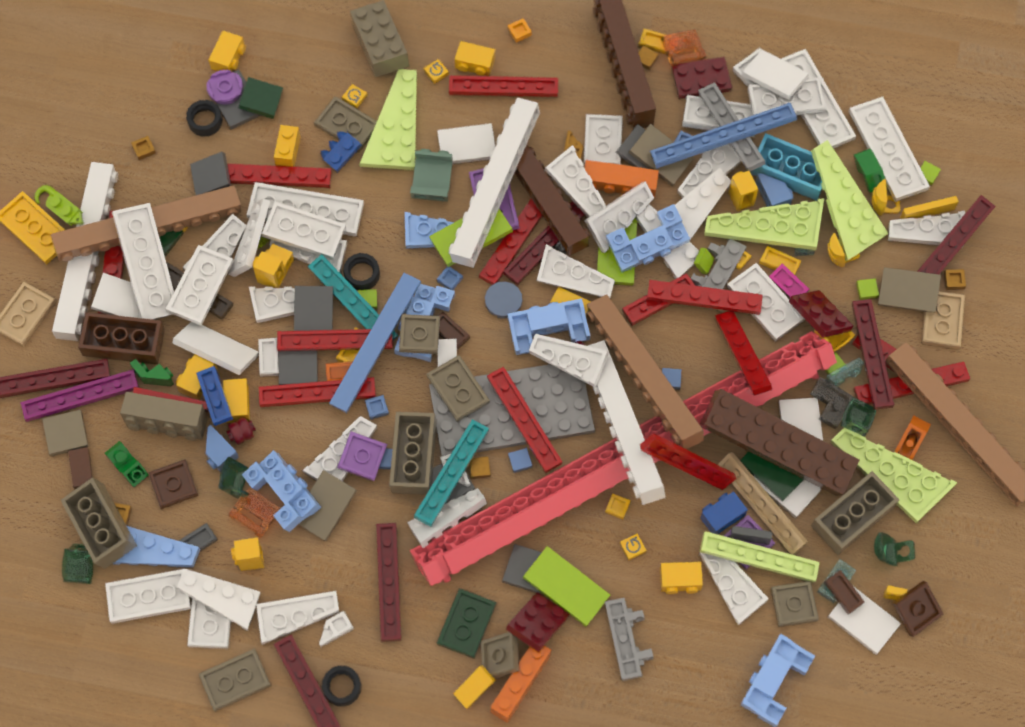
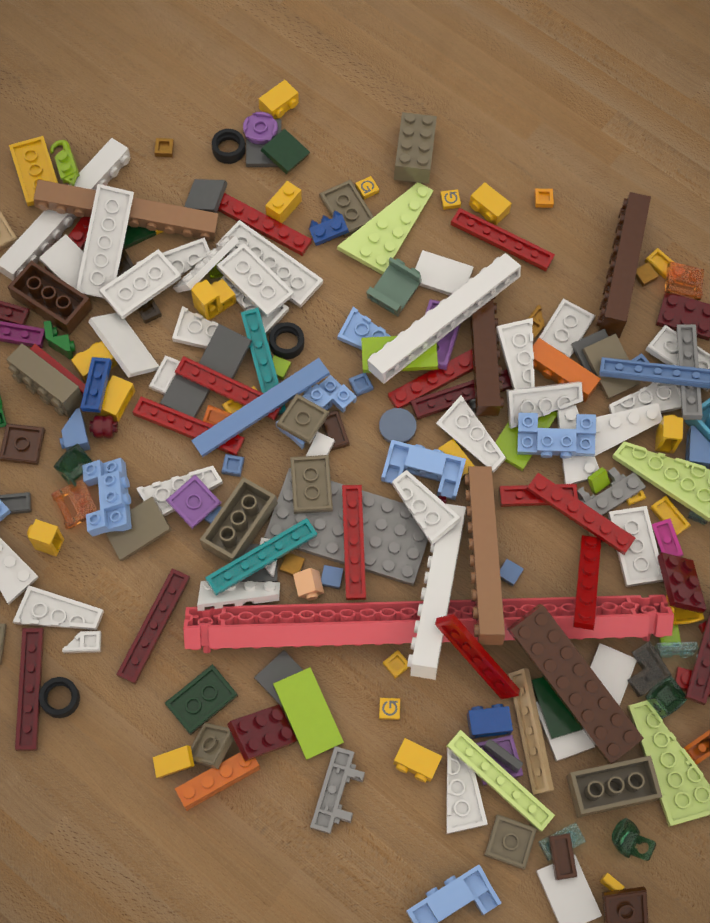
camera: 25 degrees right, 0 degrees up
none -> light nougat brick [293,568,324,601]

